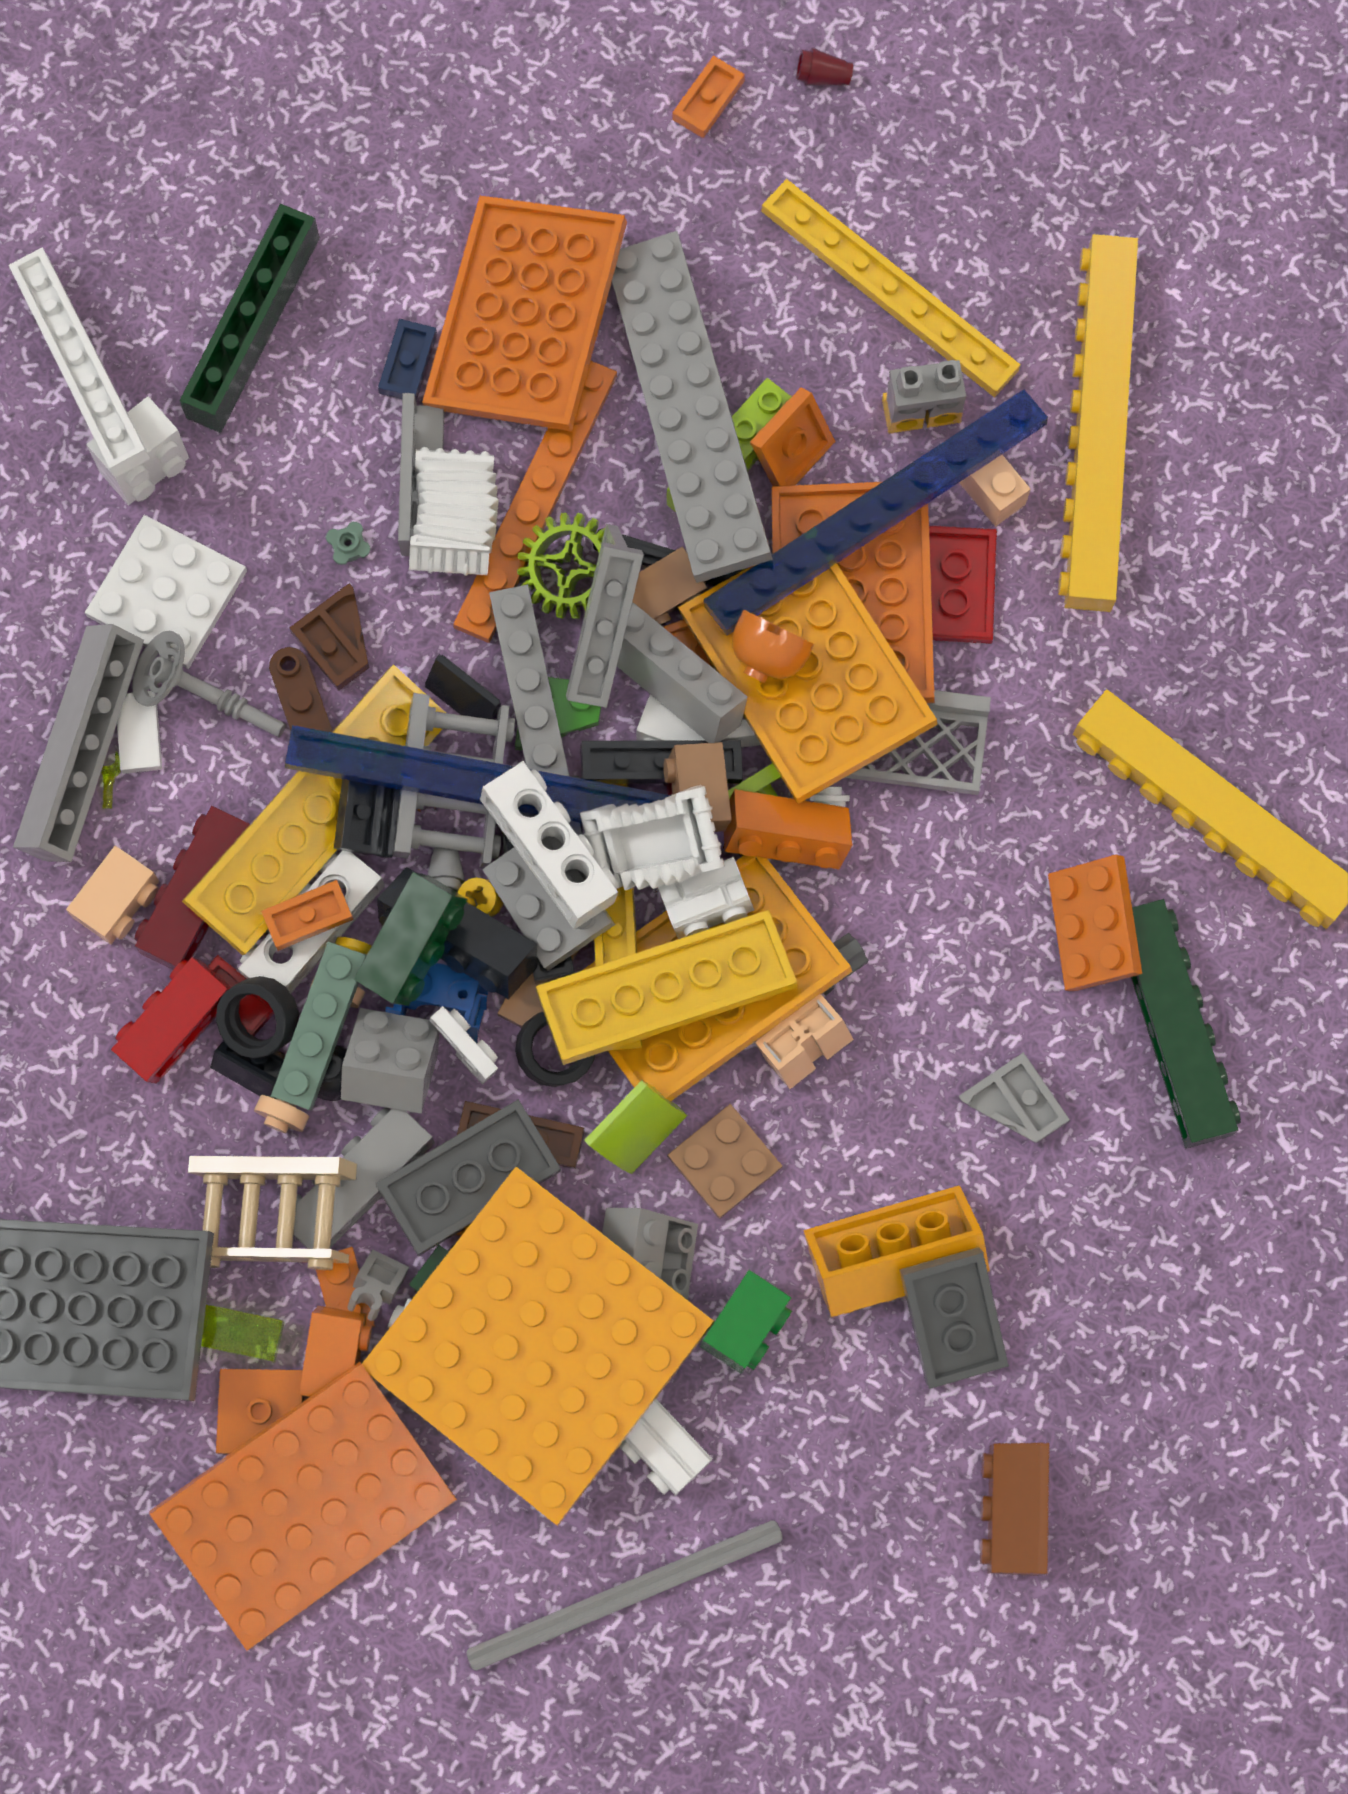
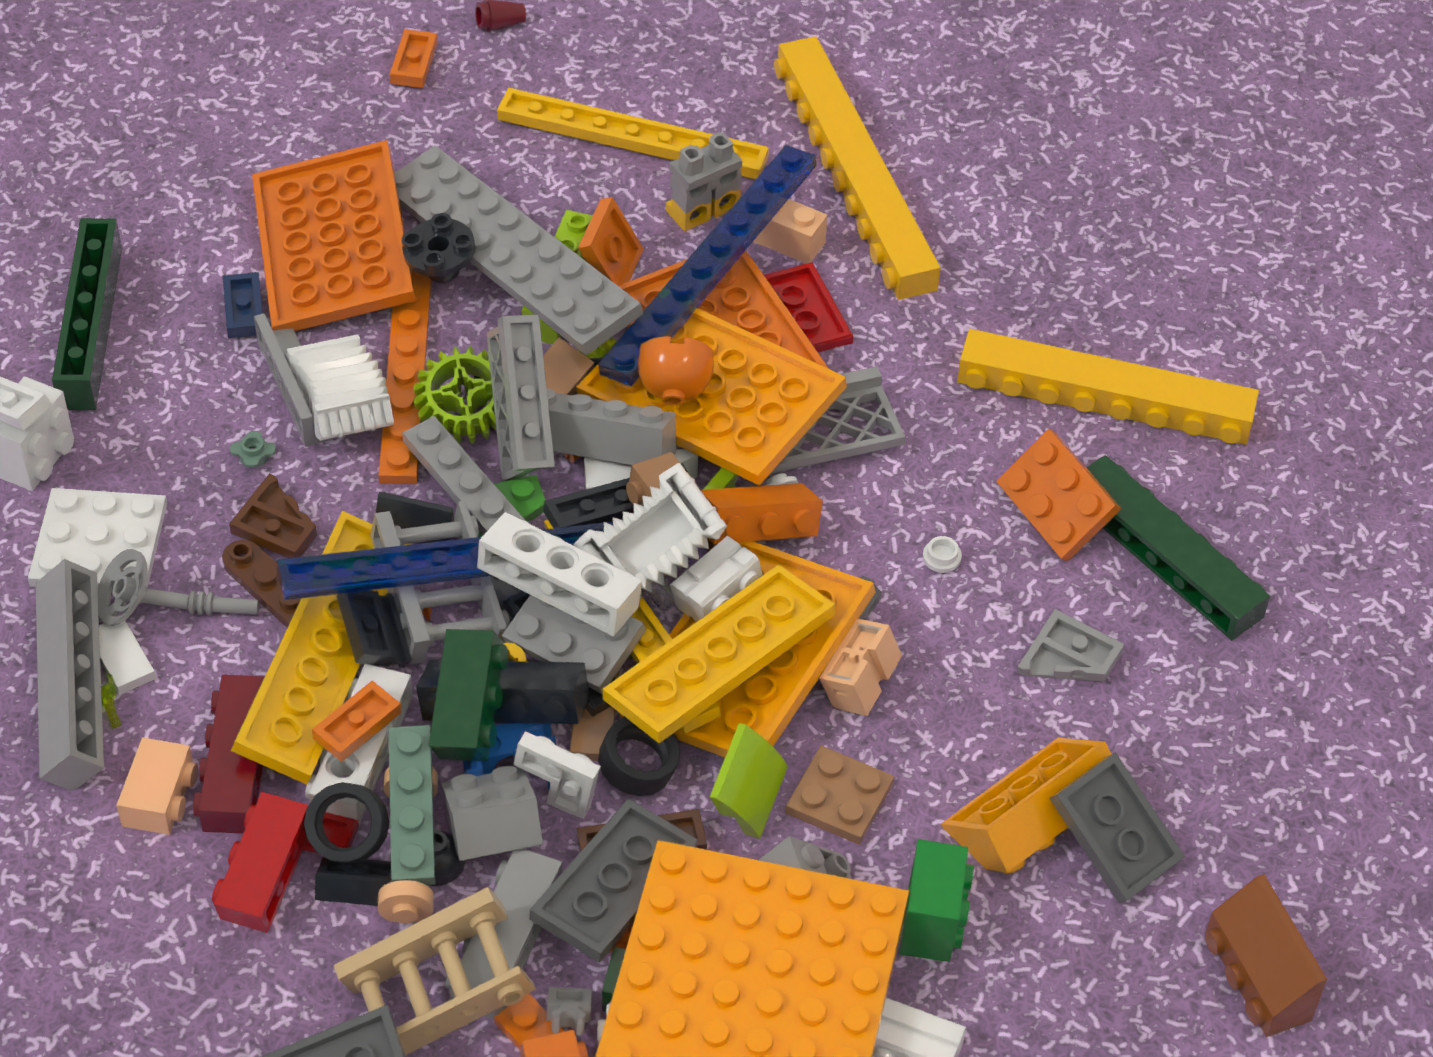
camera: 25 degrees left, 25 degrees down
none -> black plate [402,213,475,283]
none -> white plate [923,536,962,573]

